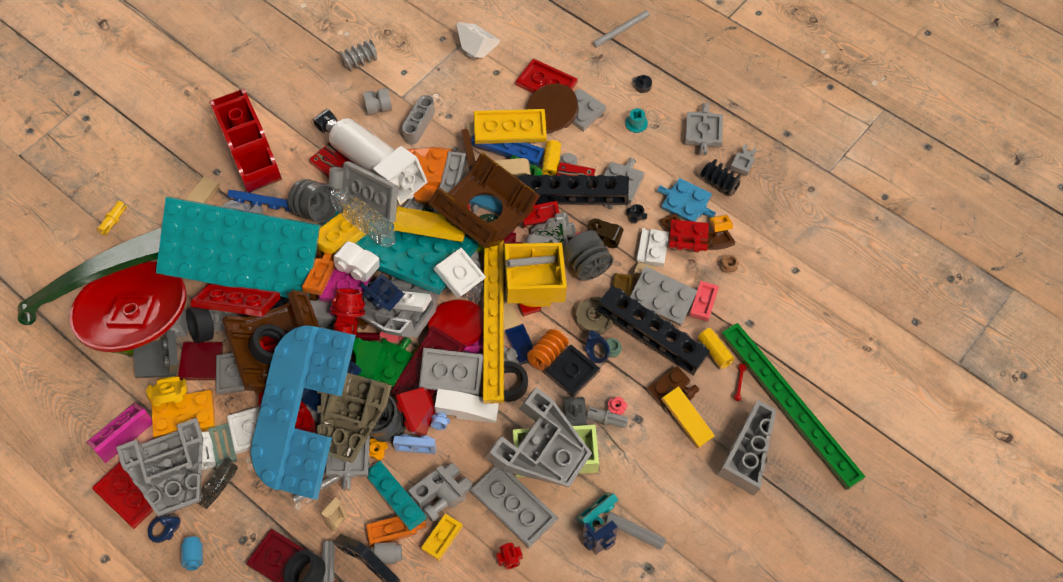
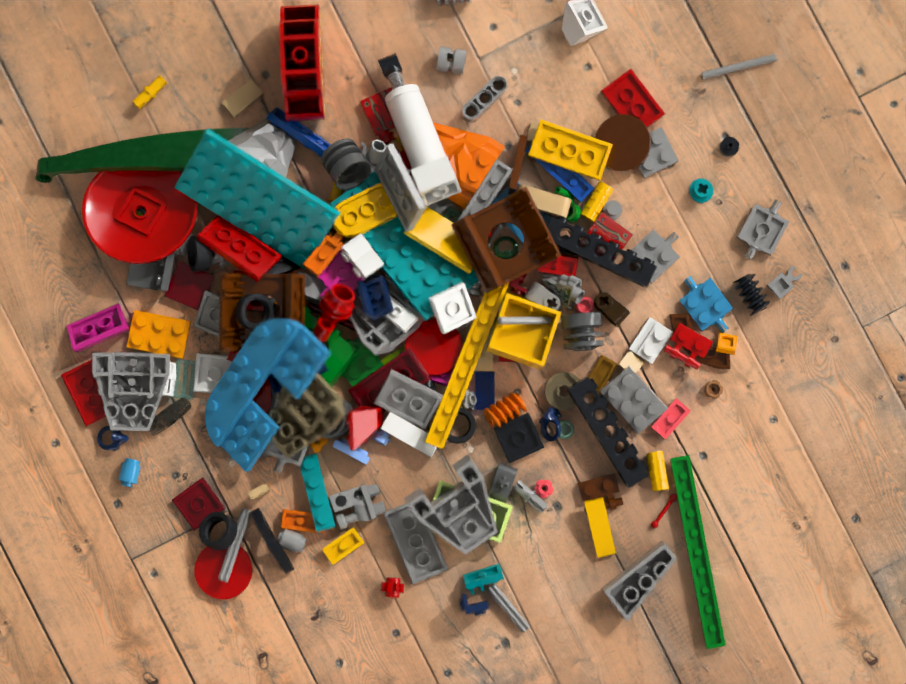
camera: 25 degrees right, 25 degrees up
yellow plate [146,376,188,406] -> none
clear piece [329,188,396,247] -> none
black plate [626,204,647,224] -> none

